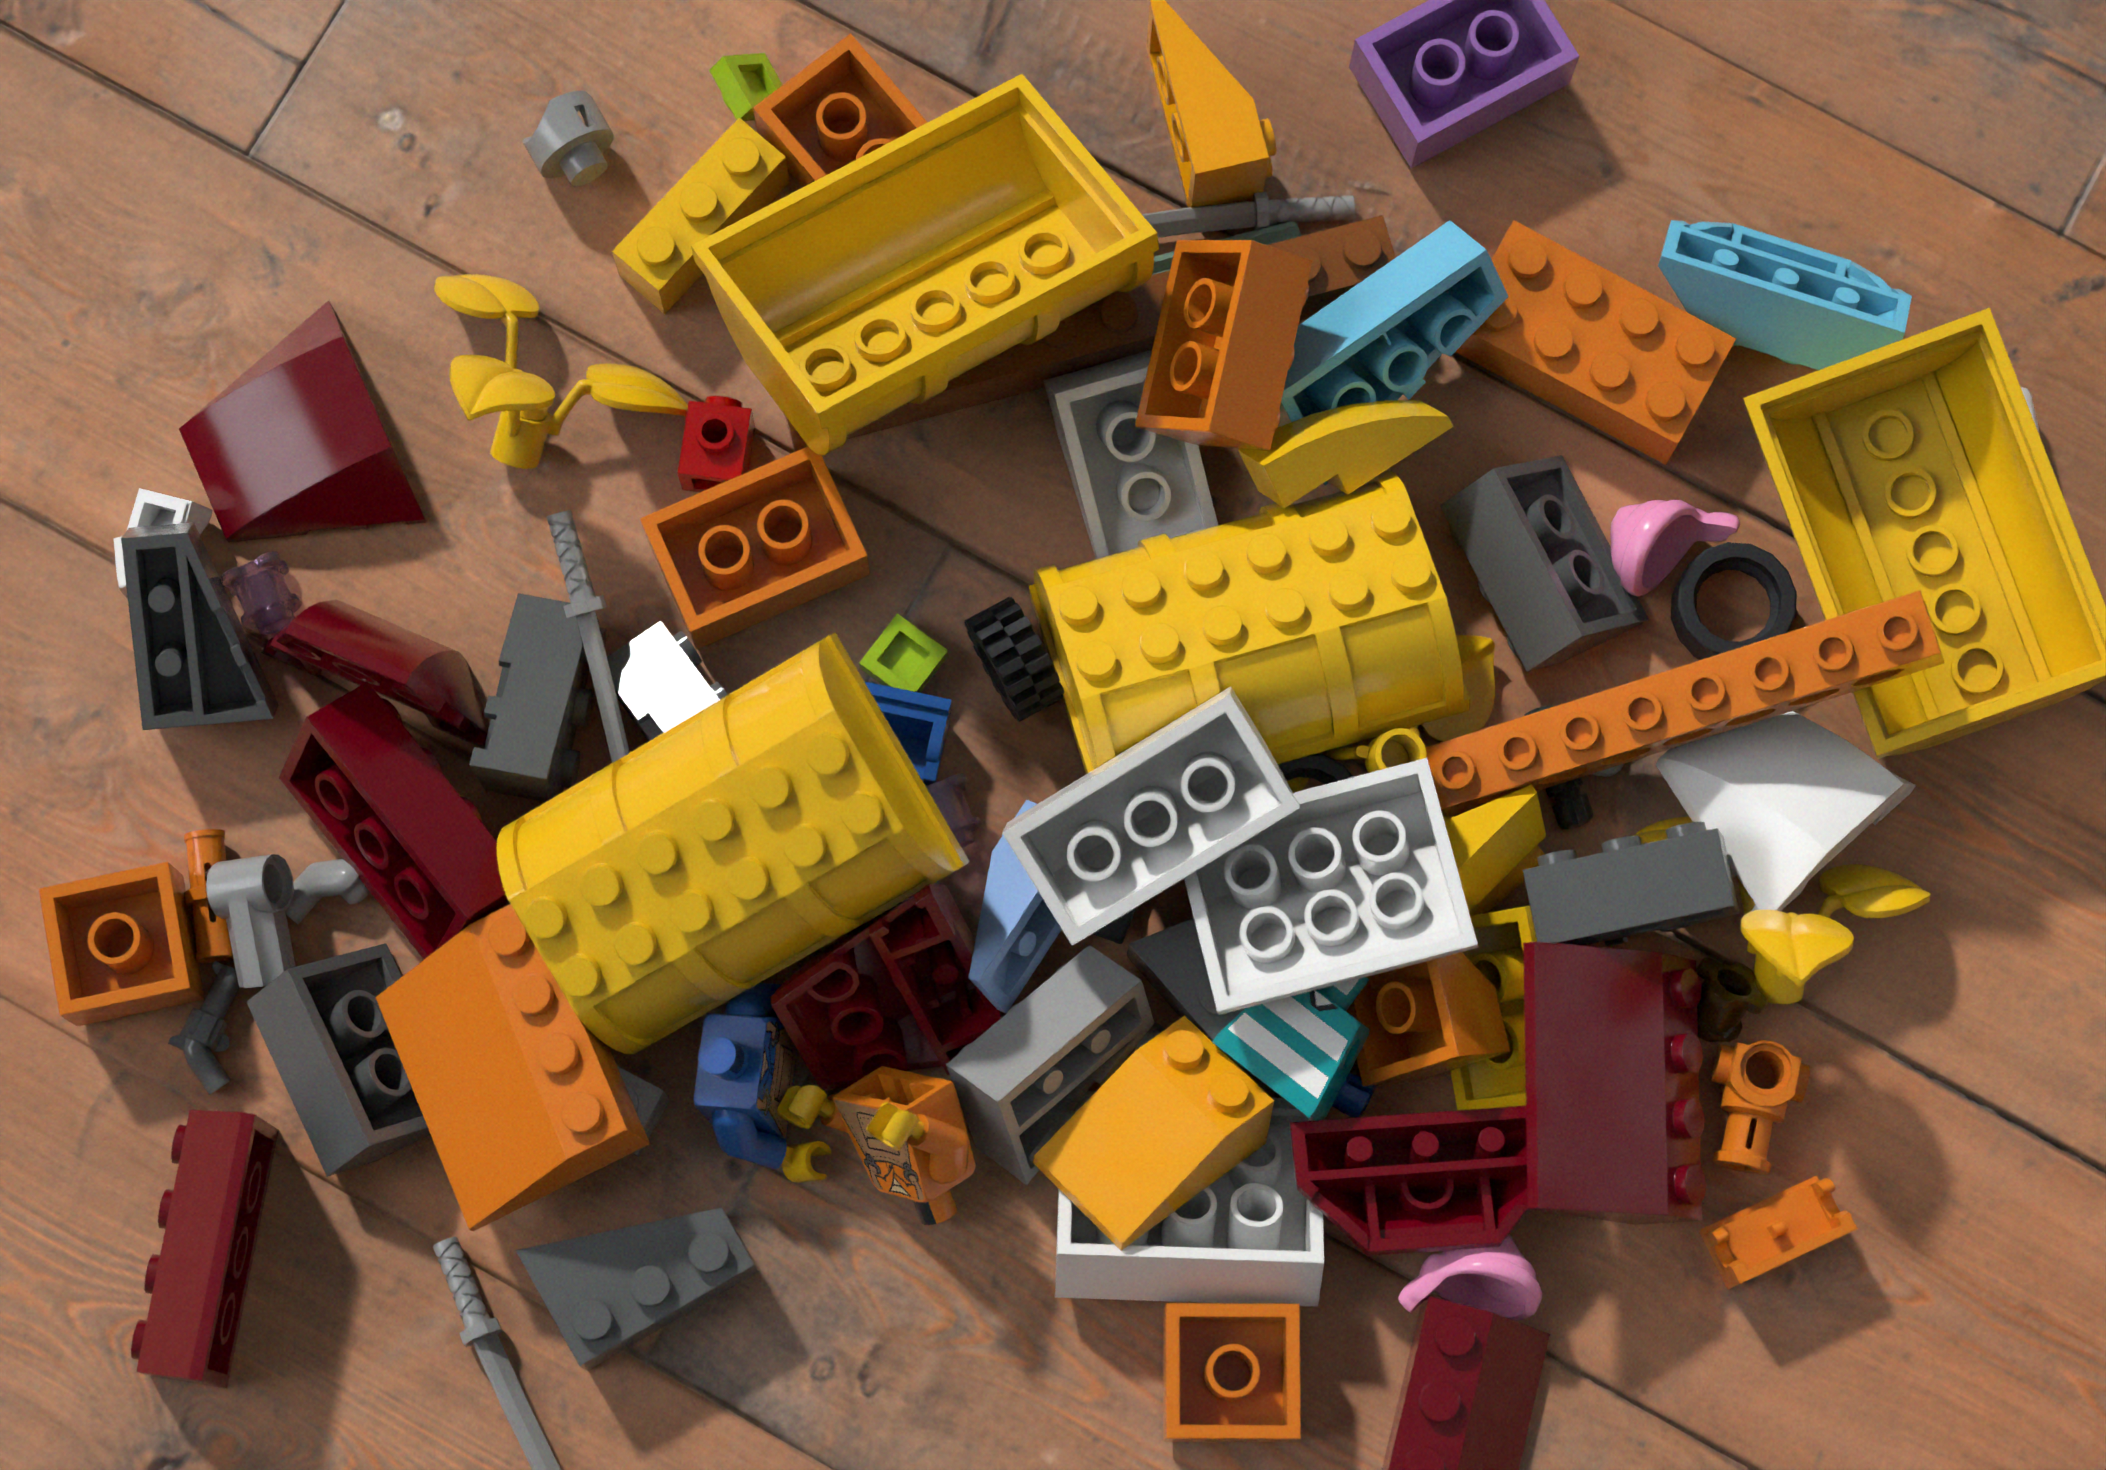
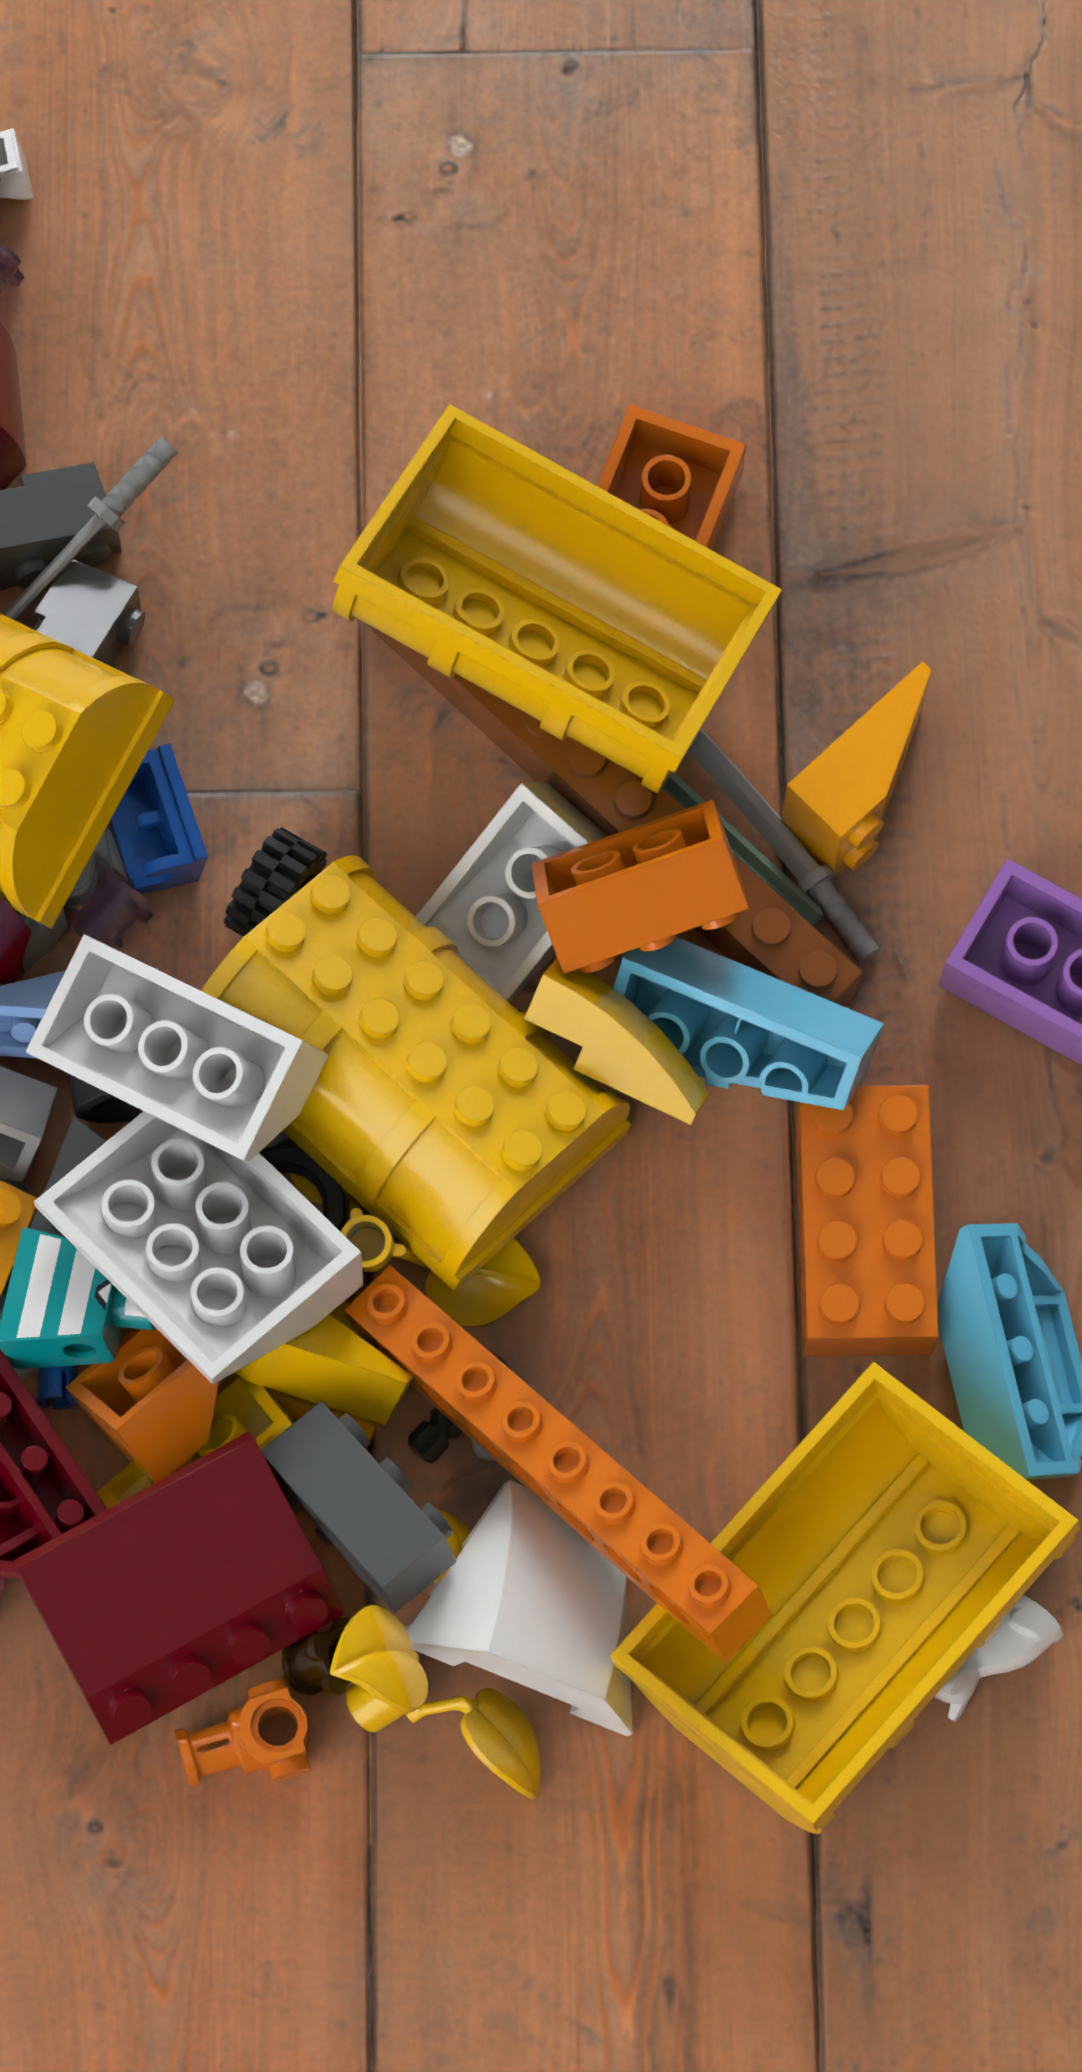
camera: 60 degrees right, 5 degrees down
dark red wedge [179,301,427,542] -> none
yellow plant [434,274,688,469] -> none
light grey piece [523,90,614,187] -> none
yellow brick [612,118,790,314] -> none
orange brick [640,446,870,650] -> none
red brick [678,396,755,492] -> none
lime plate [709,53,782,121] -> none
lime plate [859,613,949,693] -> none
dark grey slope [1440,455,1649,672] -> none
bright pink hat [1610,500,1740,596] -> none
black tyre [1671,542,1797,660] -> none
orange hinge [1699,1175,1858,1290] -> none

